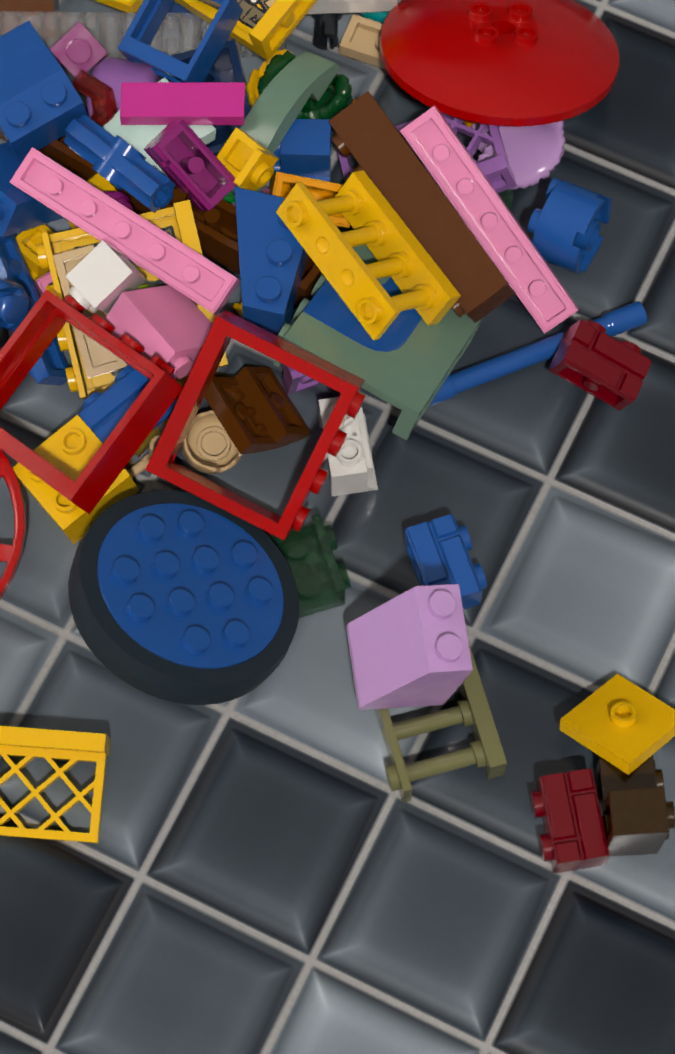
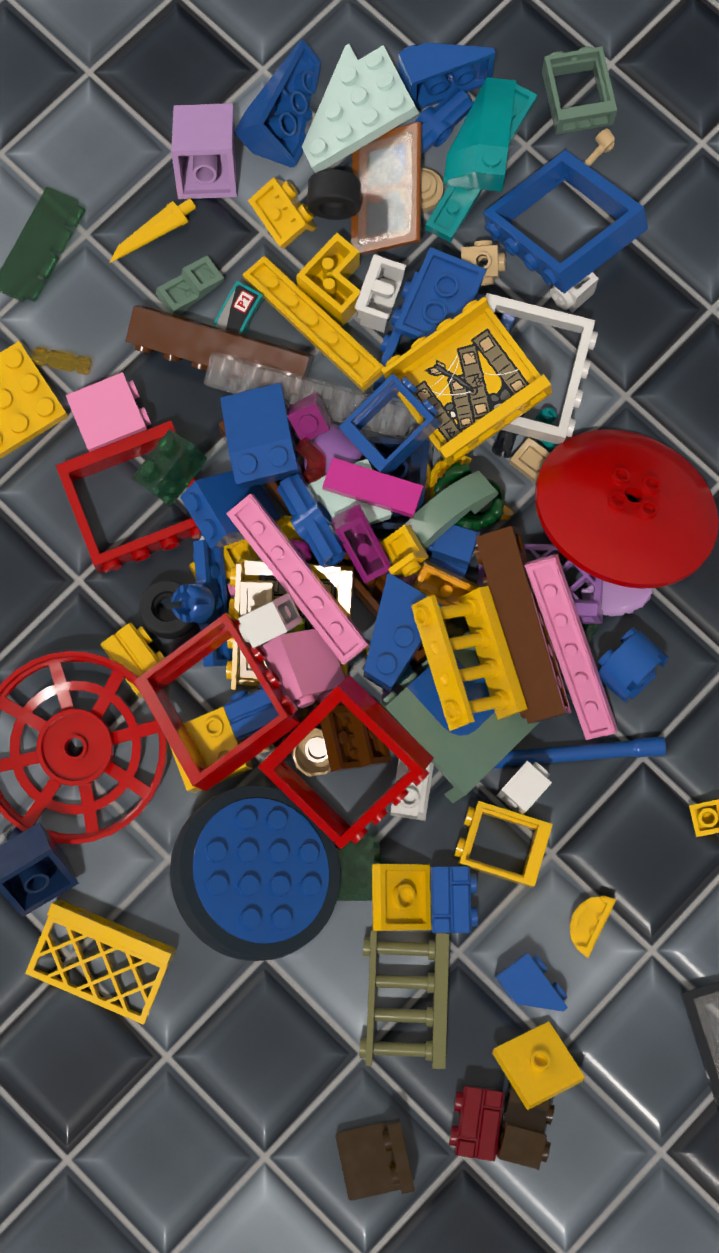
camera: 20 degrees right, 10 degrees up
lavender slope [346,584,473,710] -> none
dark red brick [548,319,652,411] -> none
none -> dark brown bracket [336,1118,415,1201]
none -> yellow plate [372,864,431,931]
none -> yellow window [454,801,553,888]
none -> blue slope [494,953,568,1012]
none -> white brick [497,761,552,815]
none -> yellow plate [569,896,617,958]

